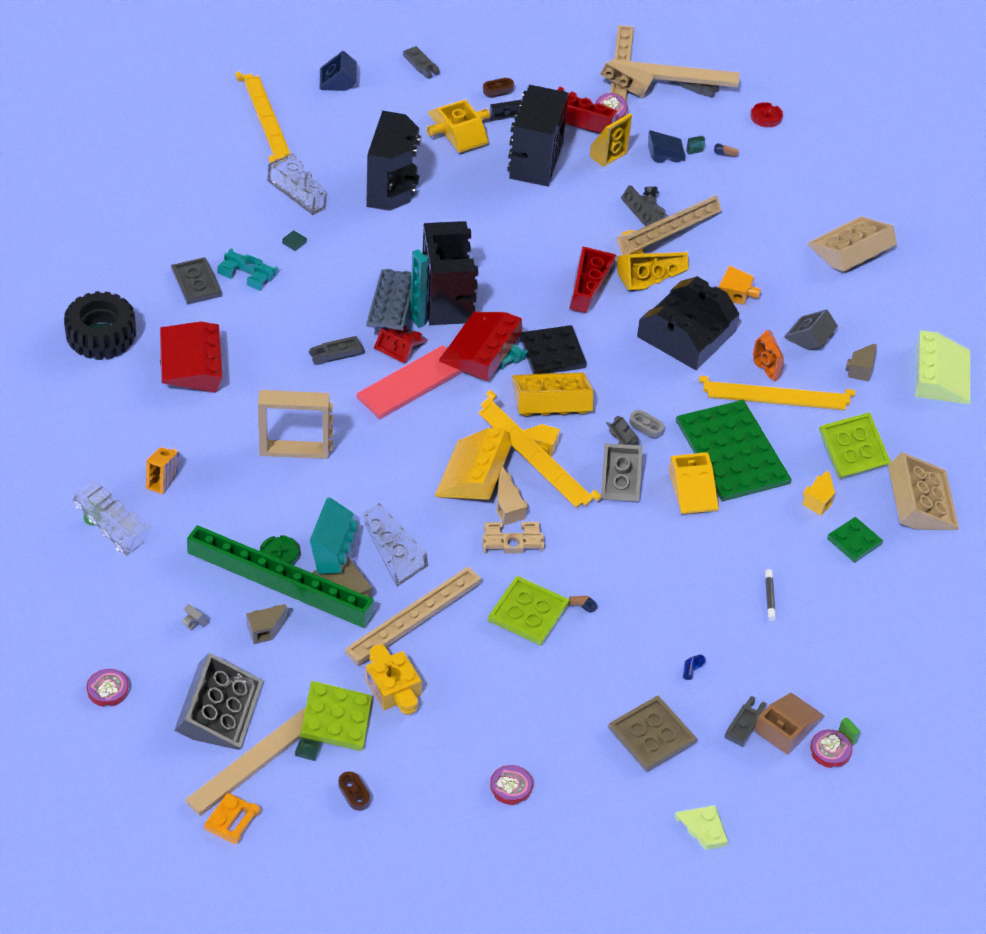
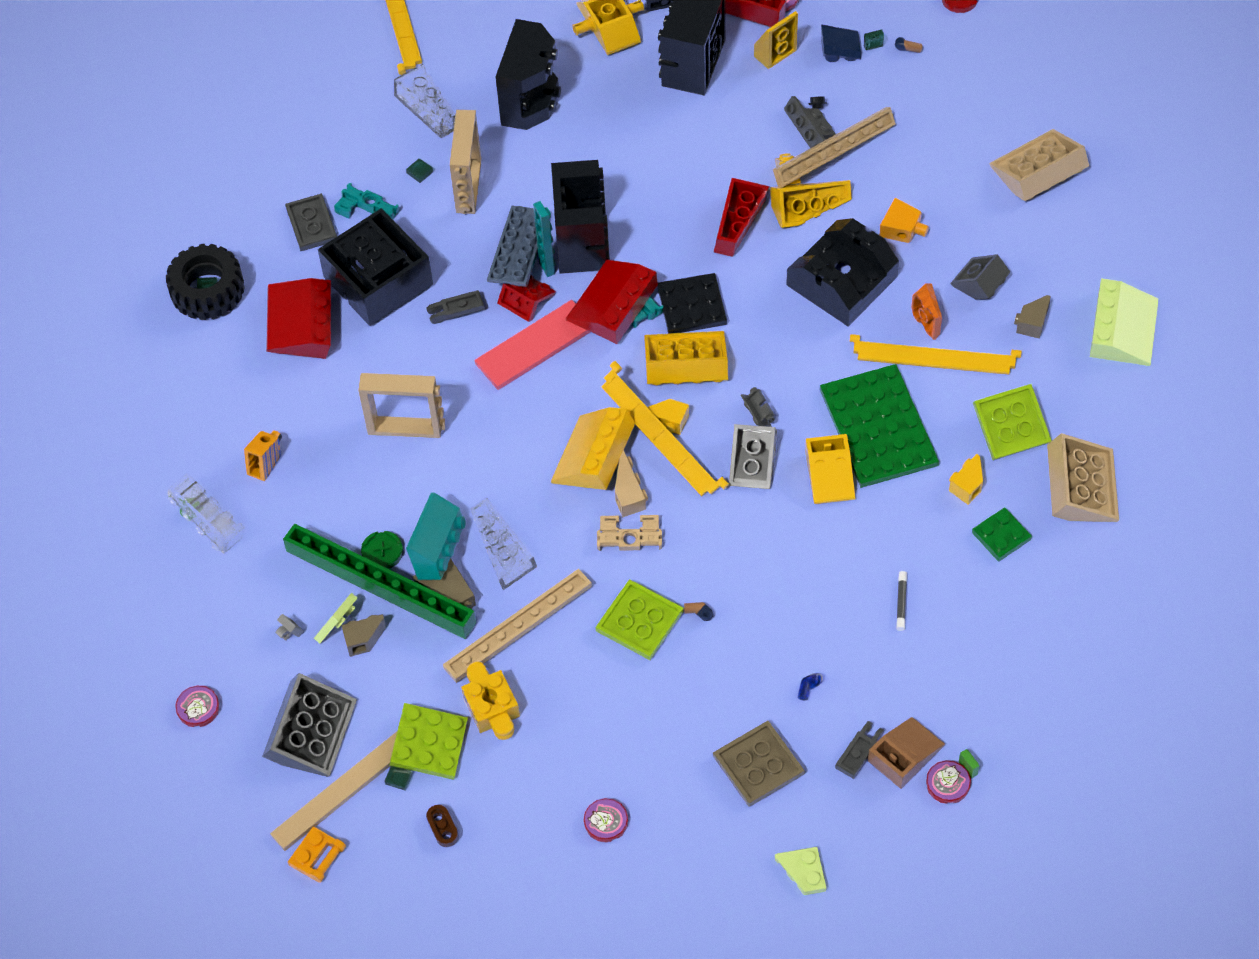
camera: 10 degrees right, 10 degrees up
light grey plate [629,410,664,438] -> none
none -> yellowish green wing [313,593,357,643]
none -> black piece [317,208,433,326]
none -> tan window [450,109,482,214]

